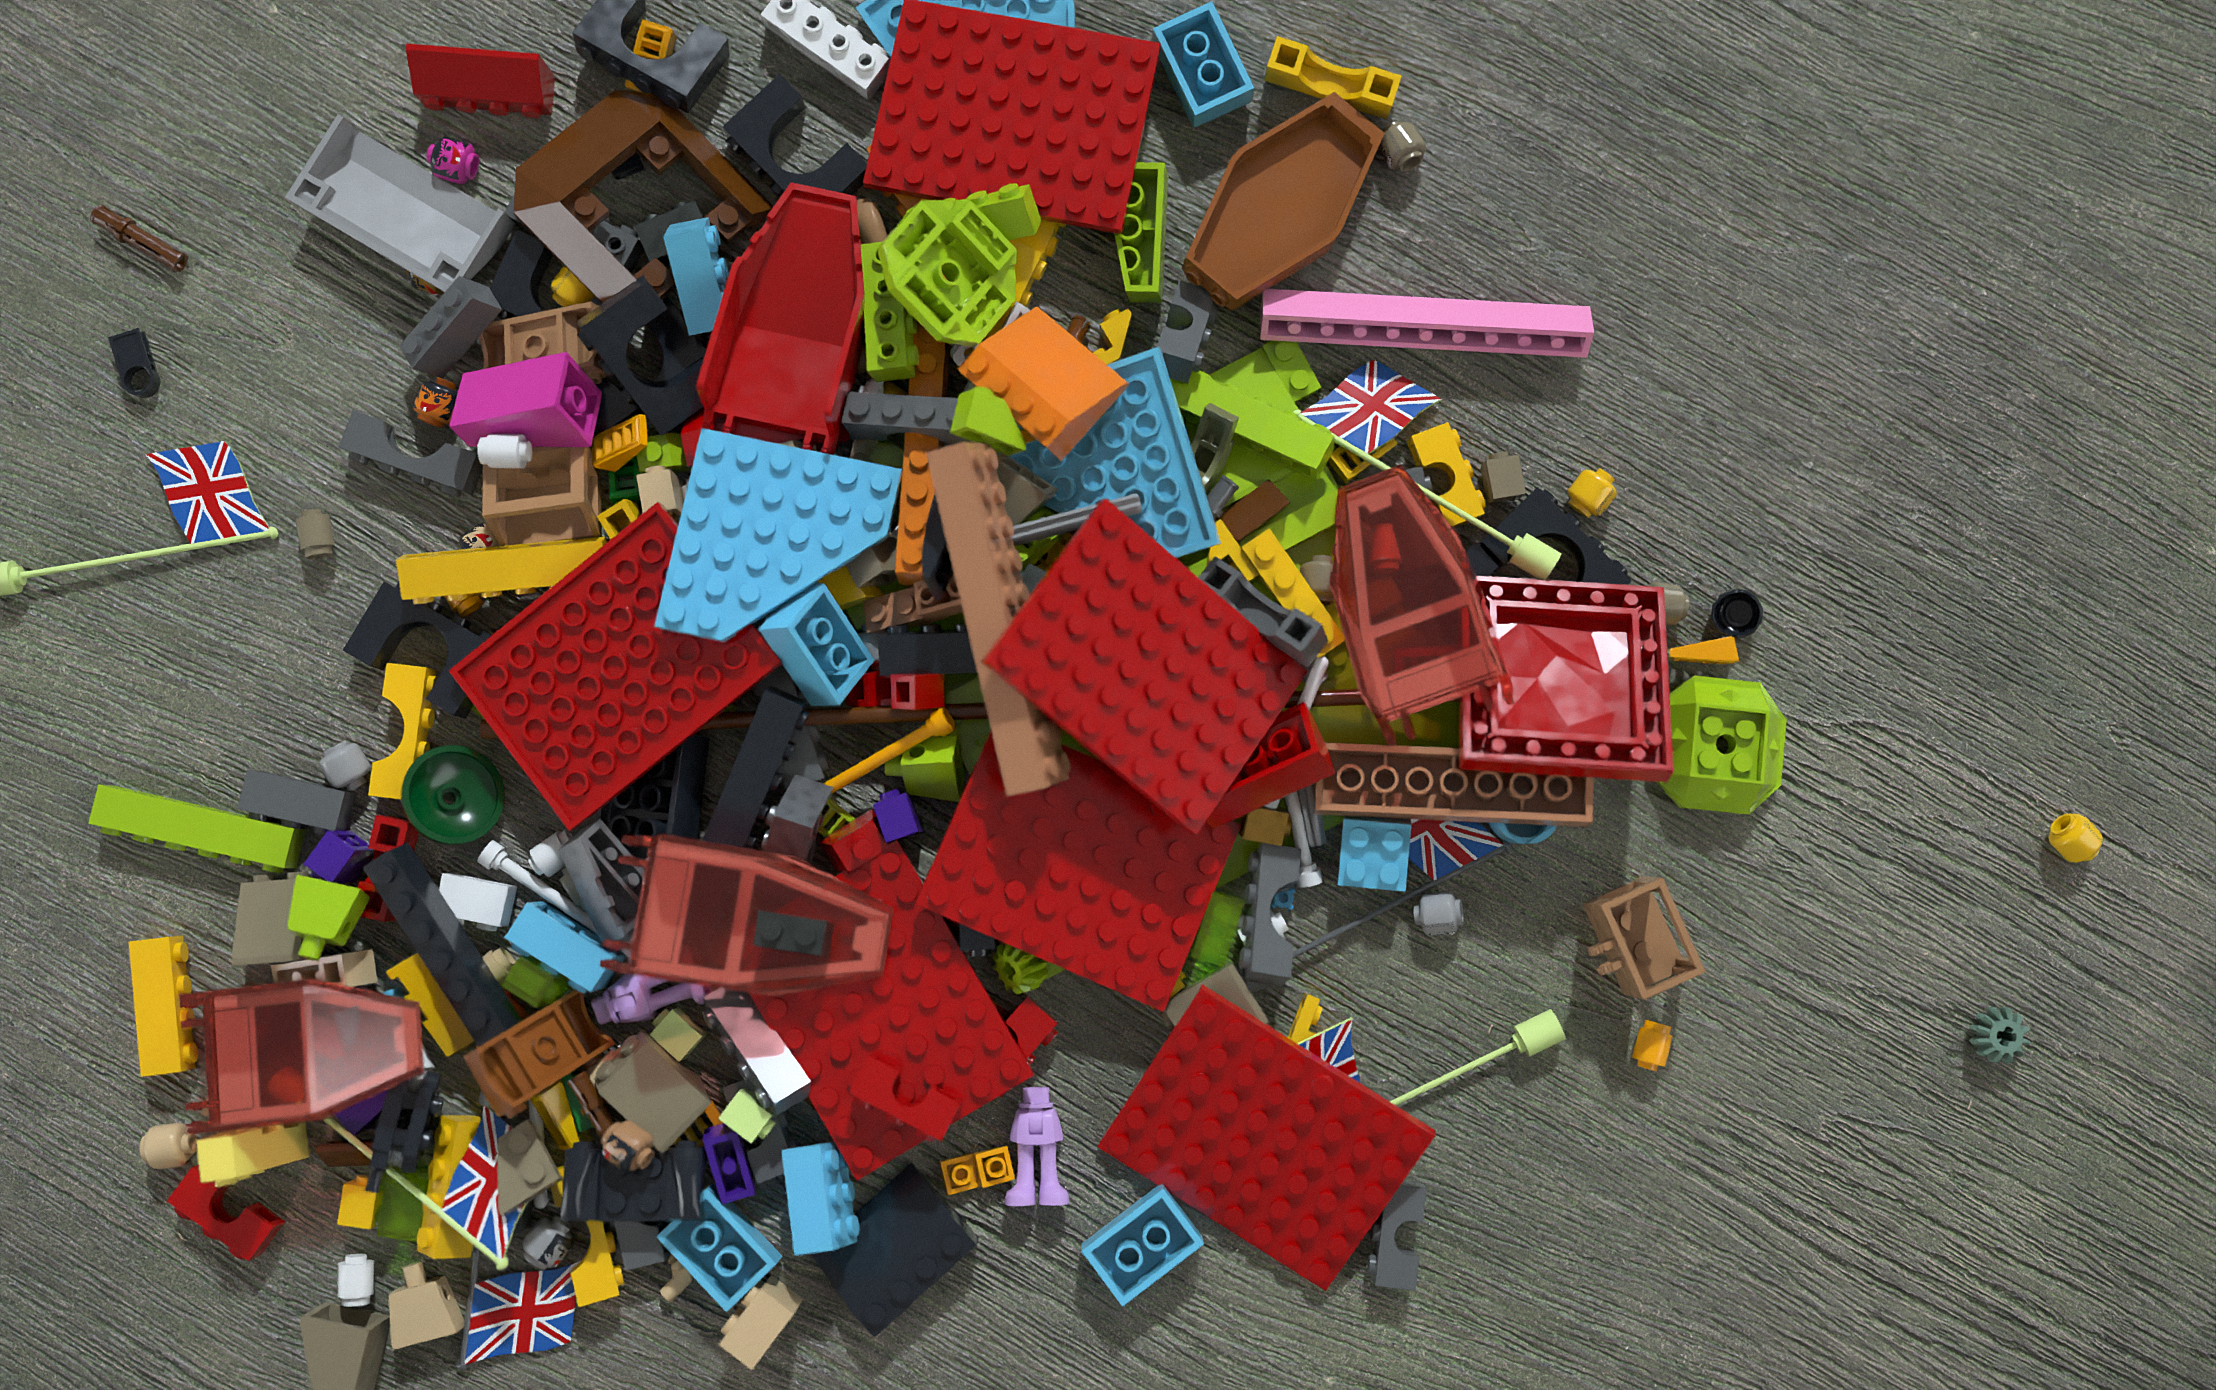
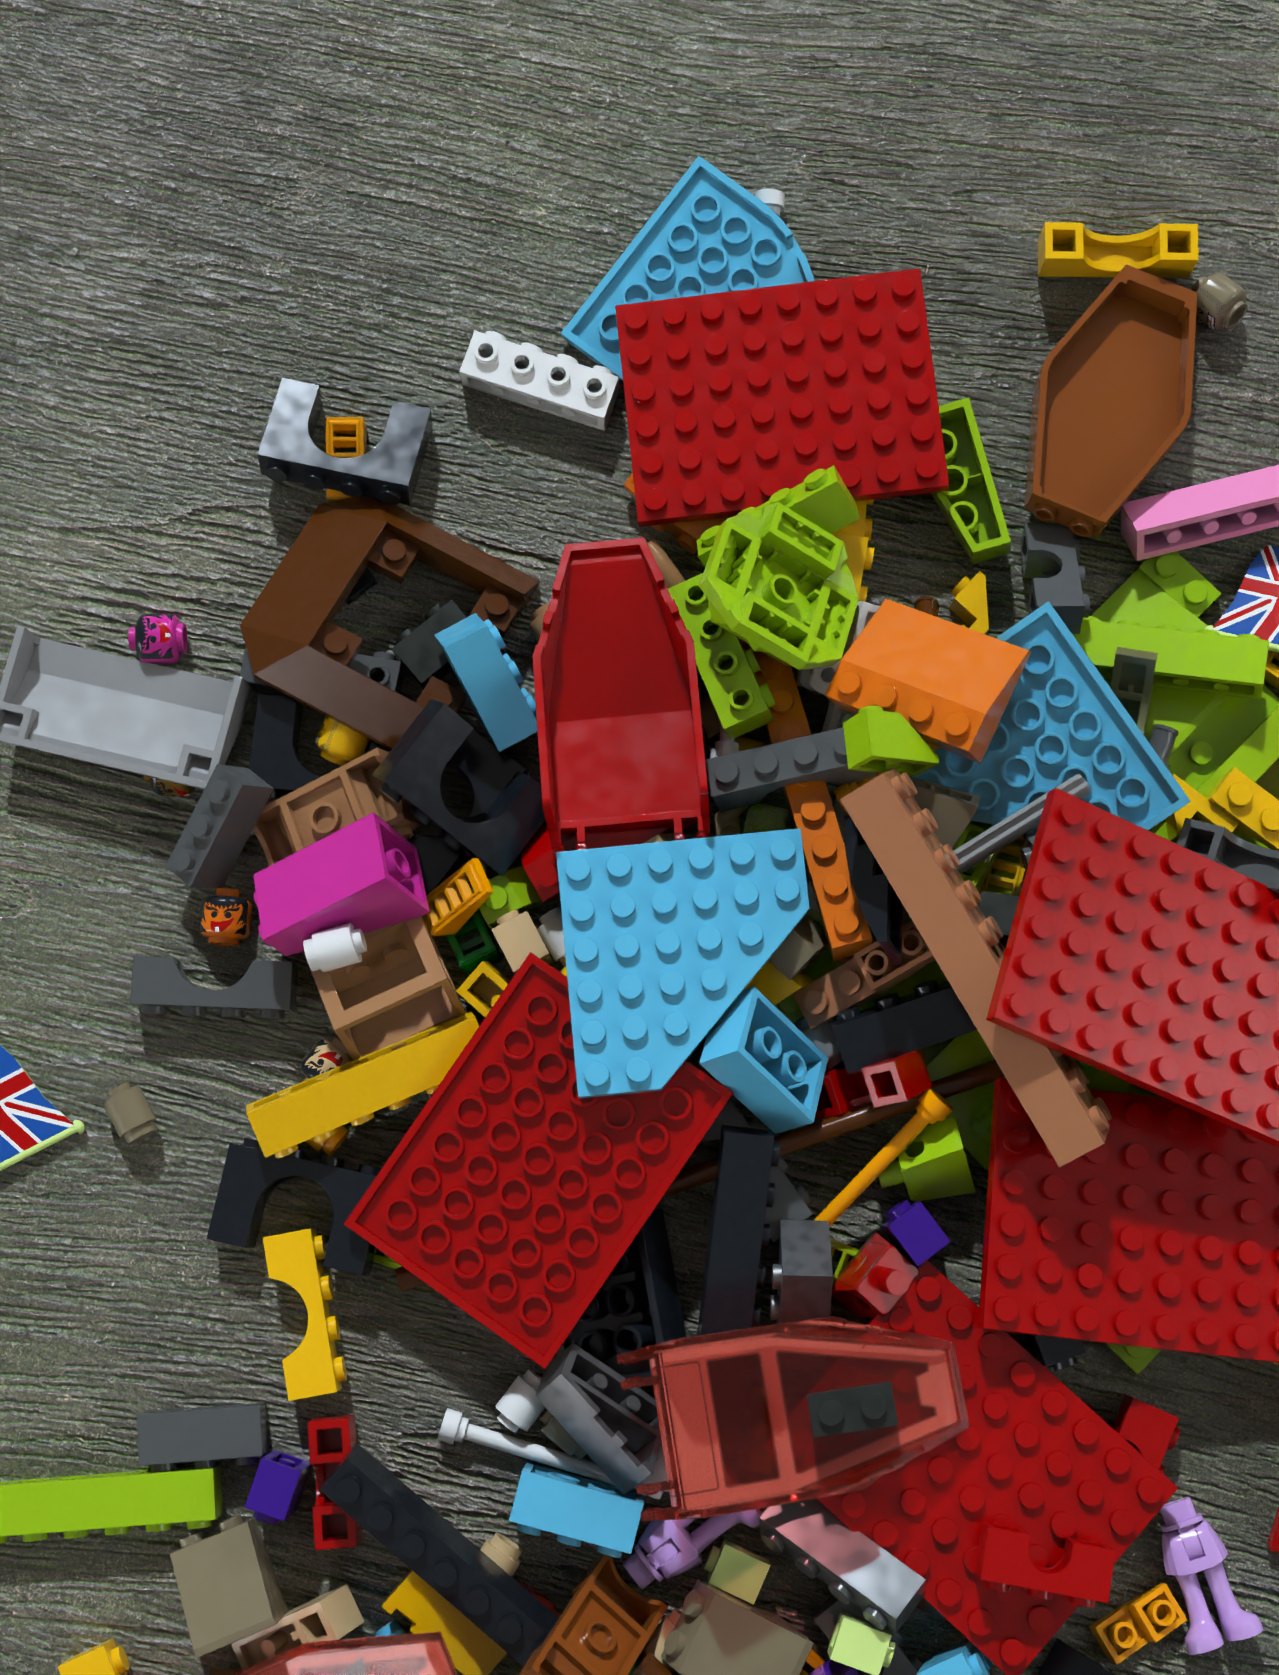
camera: 10 degrees left, 5 degrees down
lime torso [287,875,370,961] -> none
light grey head [319,740,371,792] -> none
dark green dish [401,745,505,845] -> none
red slope [406,43,556,118] -> none
white brick [439,873,517,931] -> none
clear neon green brick [502,955,570,1007] -> none
black arch [722,74,867,198] -> none
lime gear [992,942,1048,994] -> none
medium azure brick [1152,1,1254,129] -> none
reddish brown slope [1216,479,1290,543] -> none

